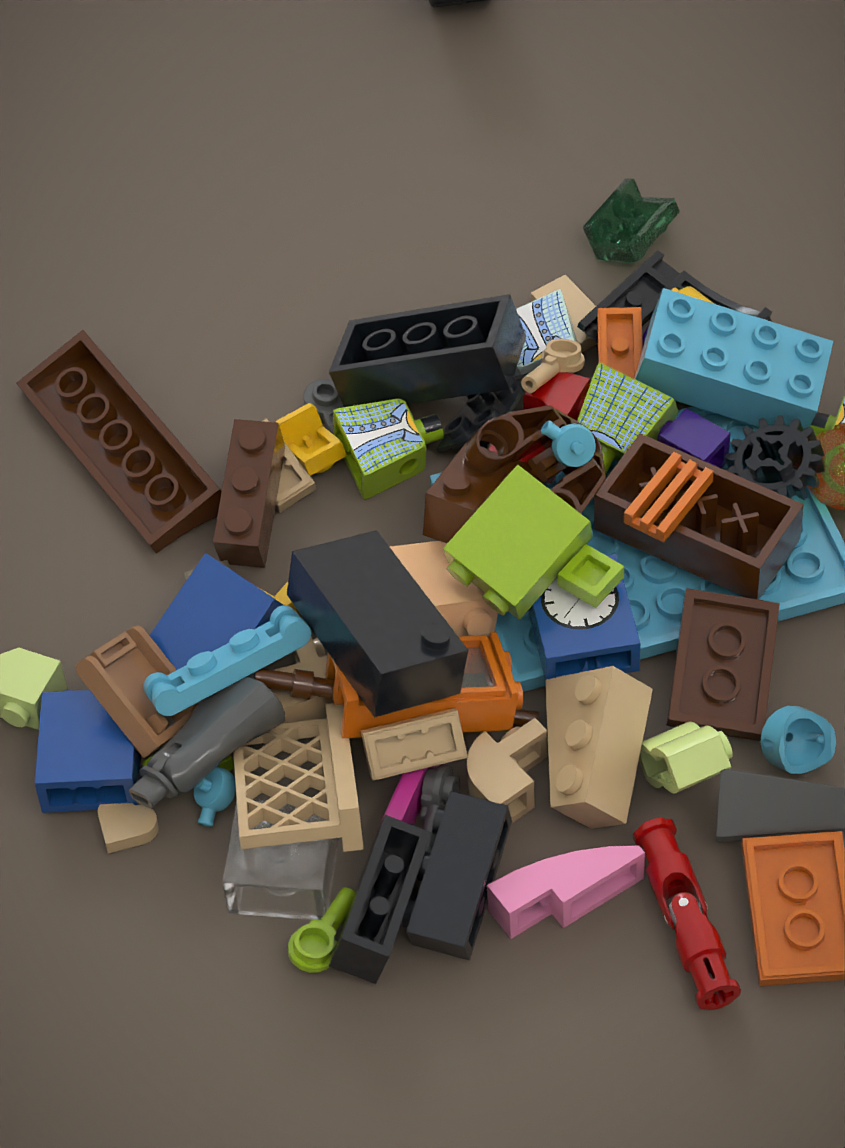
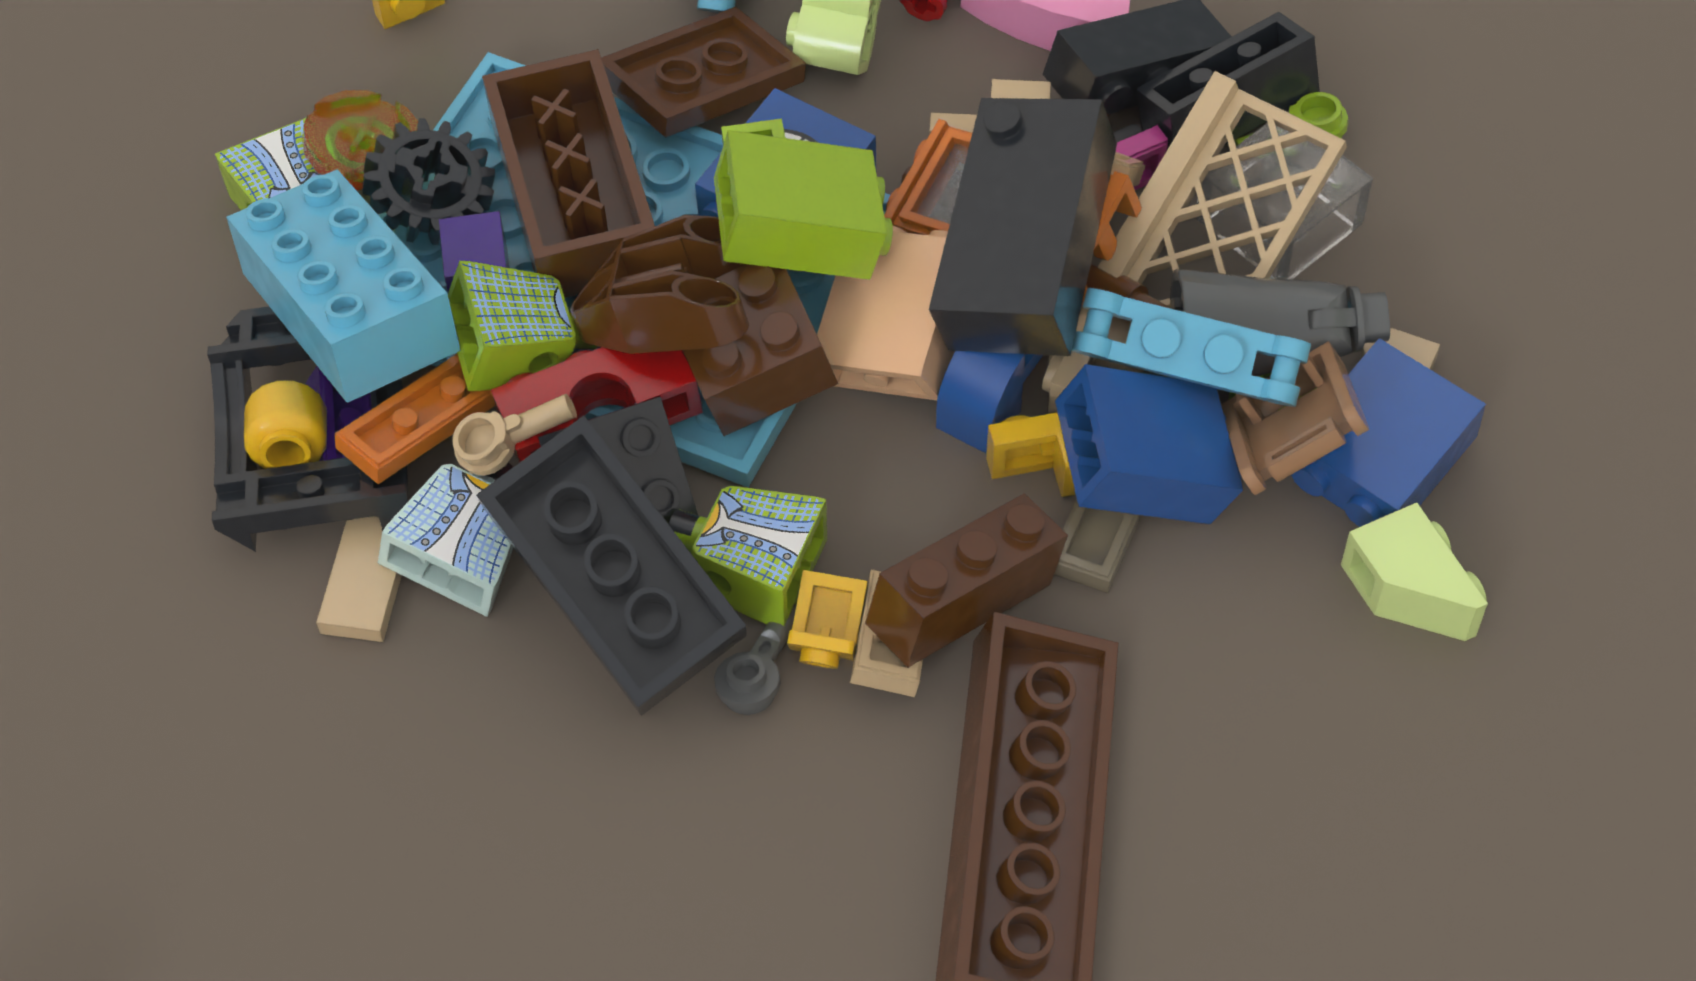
camera: 140 degrees left, 5 degrees up
medium azure piece [541,421,596,467] -> none
tan wedge [545,666,653,829] -> none
clear green bracket [583,178,680,263] -> none
orange tile [624,452,714,543] -> none

